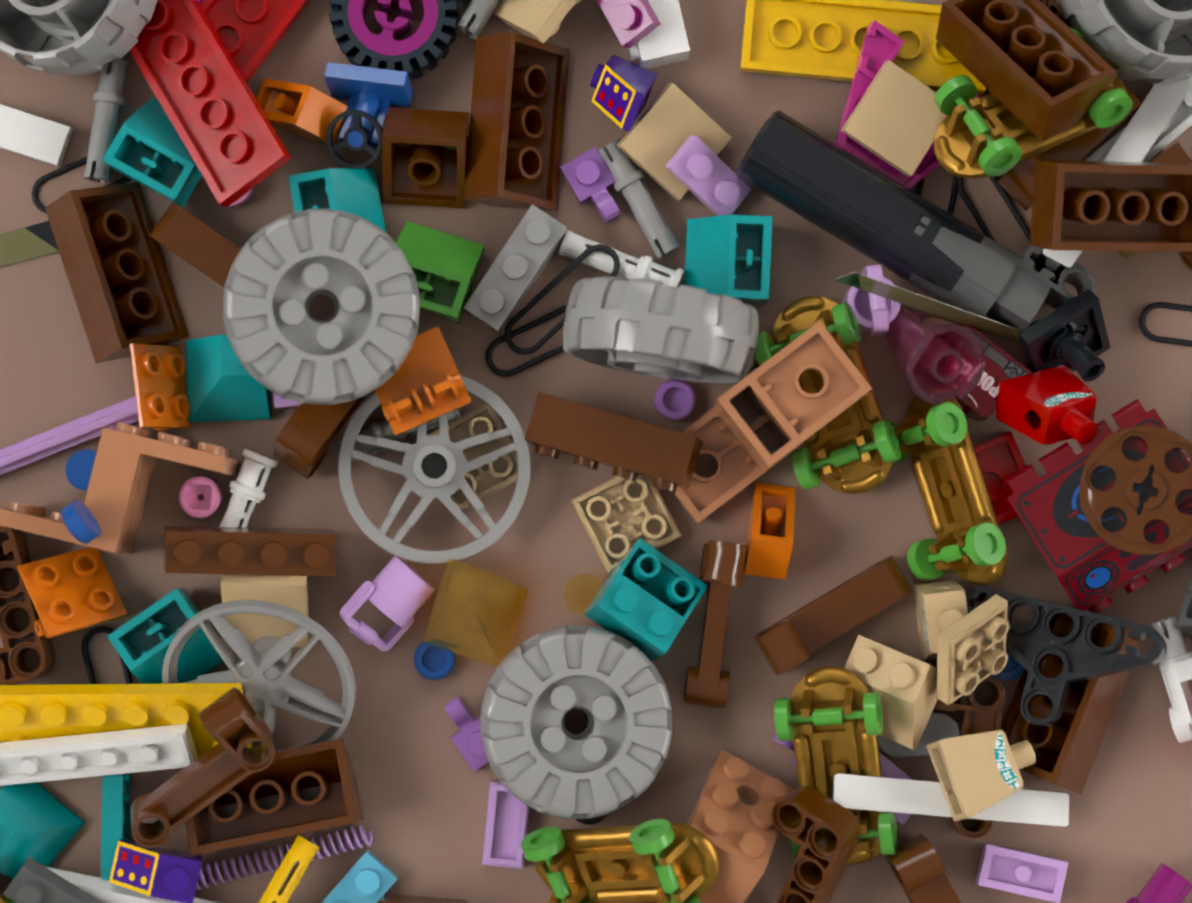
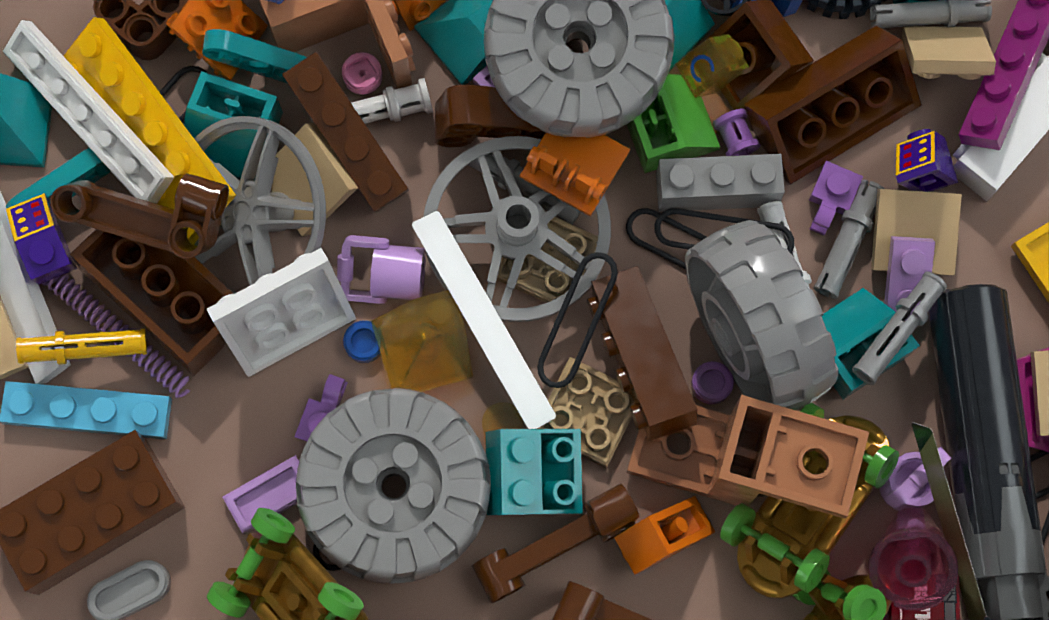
camera: 55 degrees right, 10 degrees down
none -> teal beam [202,29,307,83]
none -> white plate [207,248,356,377]
none -> white sticker [412,211,556,429]
none -> black piece [537,252,618,388]
none -> clear yellow brick [675,34,749,98]
none -> medium lavender bush [712,109,761,156]
none -> light grey pin [852,272,947,385]

